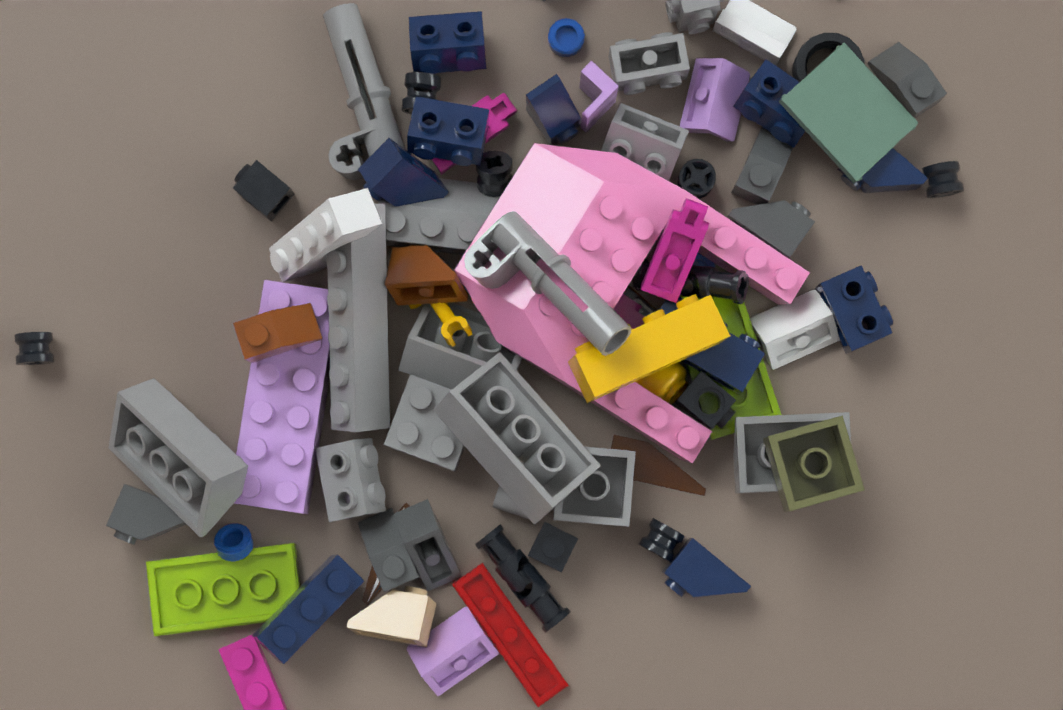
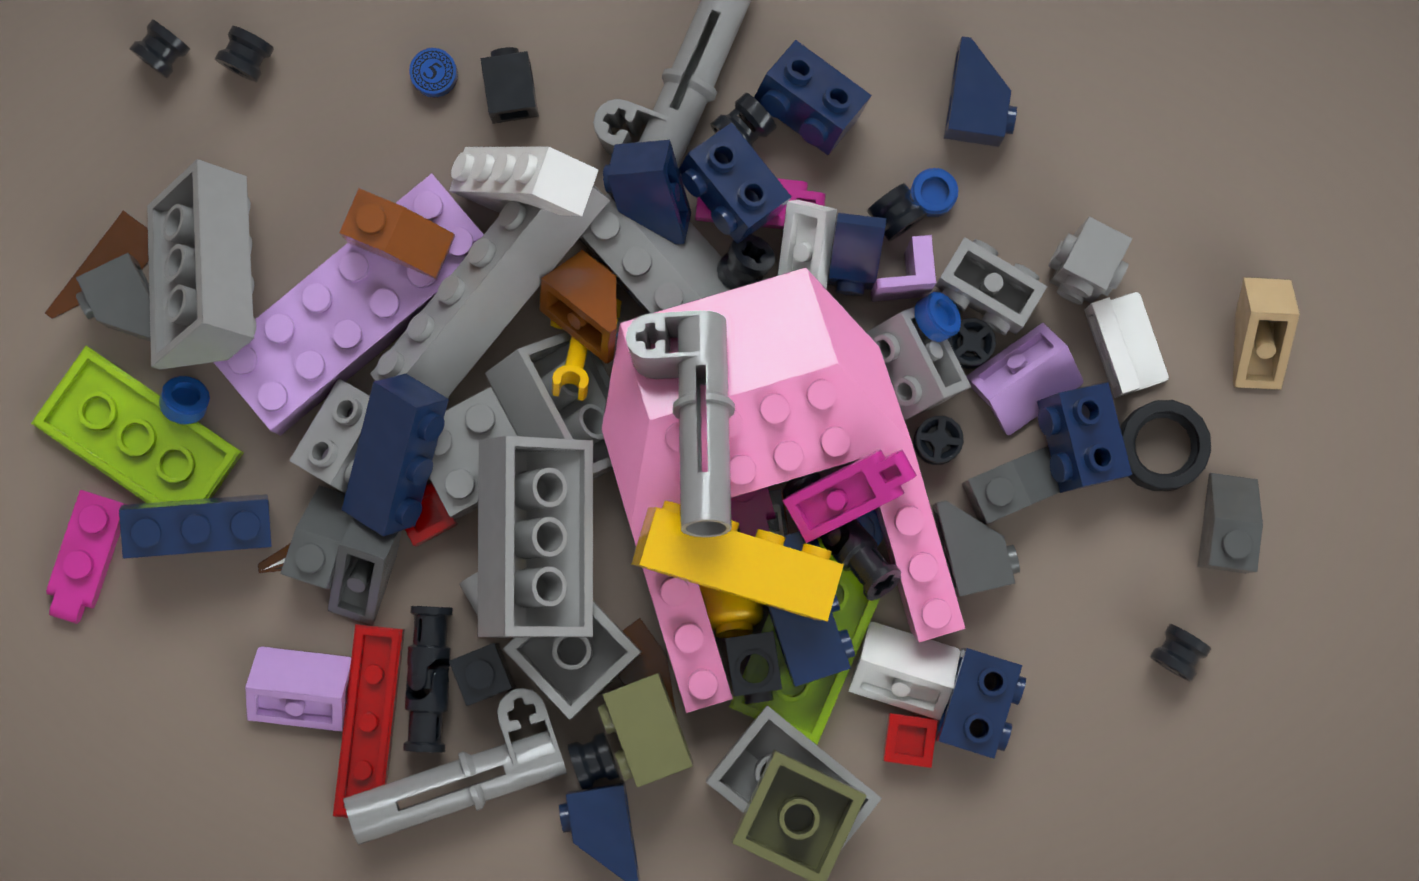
camera: 40 degrees right, 0 degrees up
slope [347,586,436,647] -> none
sand green piece [779,43,918,183] -> none
dark blue slope [837,148,928,193] -> none
none -> reddish brown sticker [45,210,149,319]
none -> black wheel [215,25,274,82]
none -> dark blue brick [342,374,449,537]
none -> light grey piece [343,688,567,845]
none -> red plate [405,482,458,547]
none -> blue tile [409,48,458,98]
none -> olive brick [598,672,693,788]
none -> white hinge [778,199,837,289]
none -> black wheel [867,183,927,241]
none -> red plate [882,713,938,768]
none -> blue tile [914,292,961,342]
none -> black wheel [948,318,996,370]

